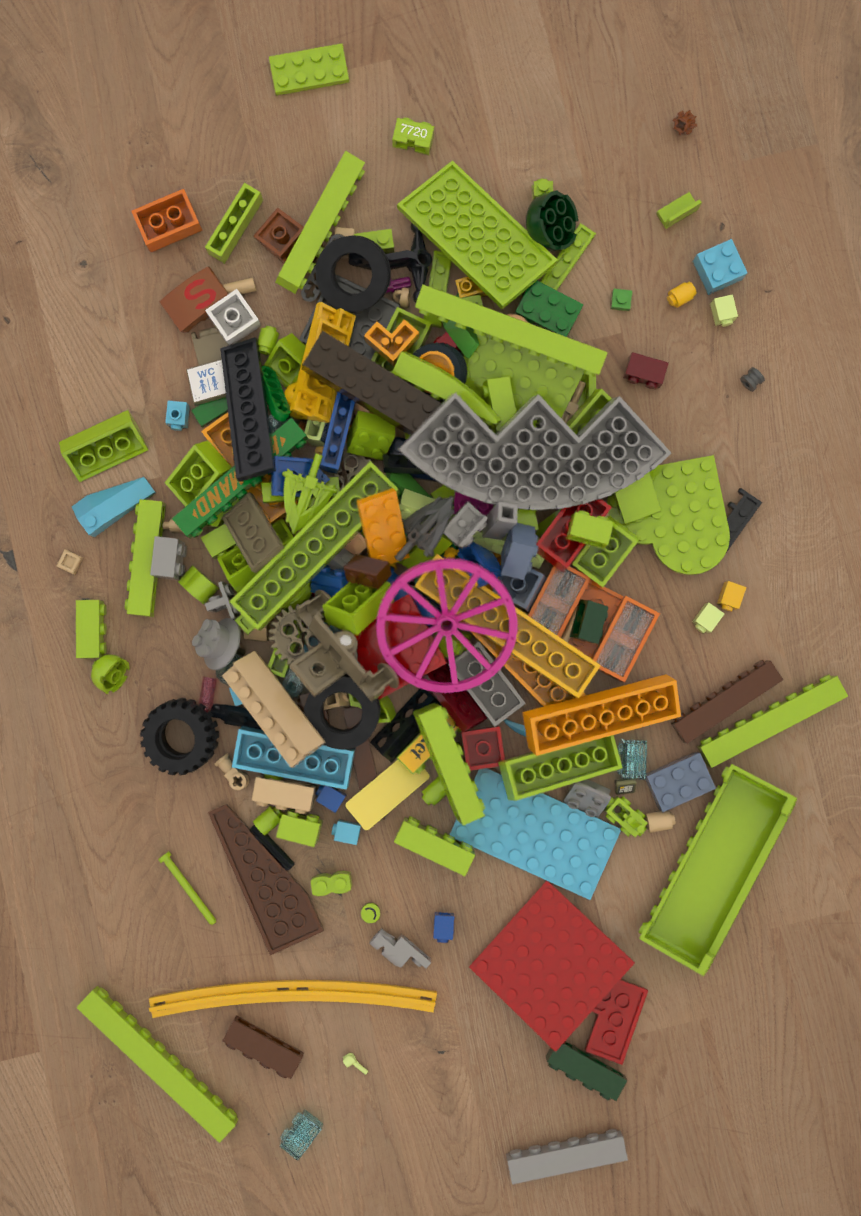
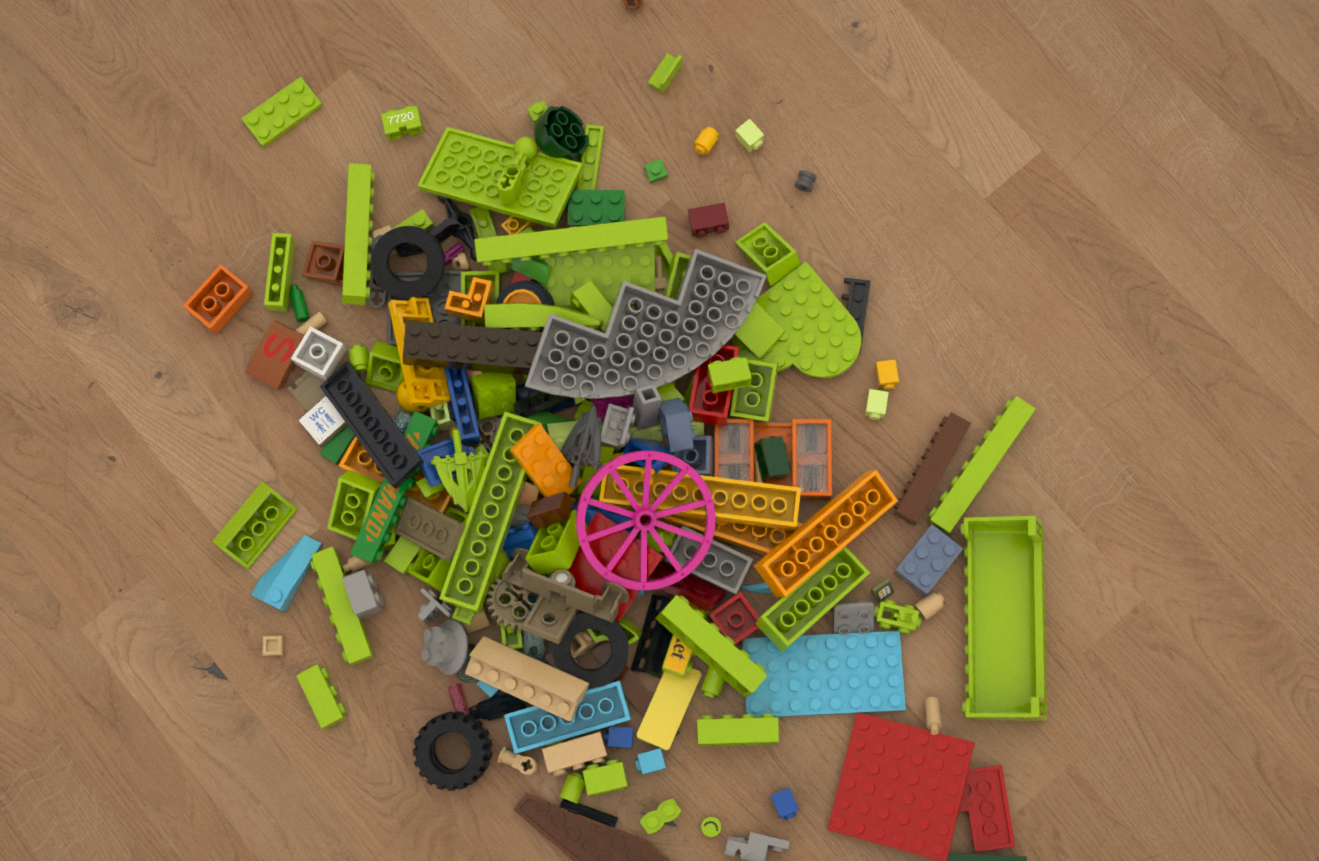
camera: 20 degrees left, 10 degrees down
lime cylinder [91,655,130,694] -> none
medium azure brick [165,401,190,431] -> none
lime piece [178,565,219,605] -> none
green beam [262,366,291,422] -> none
clear light blue brick [617,739,647,780] -> none
medium azure brick [693,239,748,295] -> none
none -> green cylinder [289,284,310,322]
none -> lime beam [497,136,538,203]
none -> lime slope [735,222,801,287]
none -> tan cylinder [925,697,942,735]

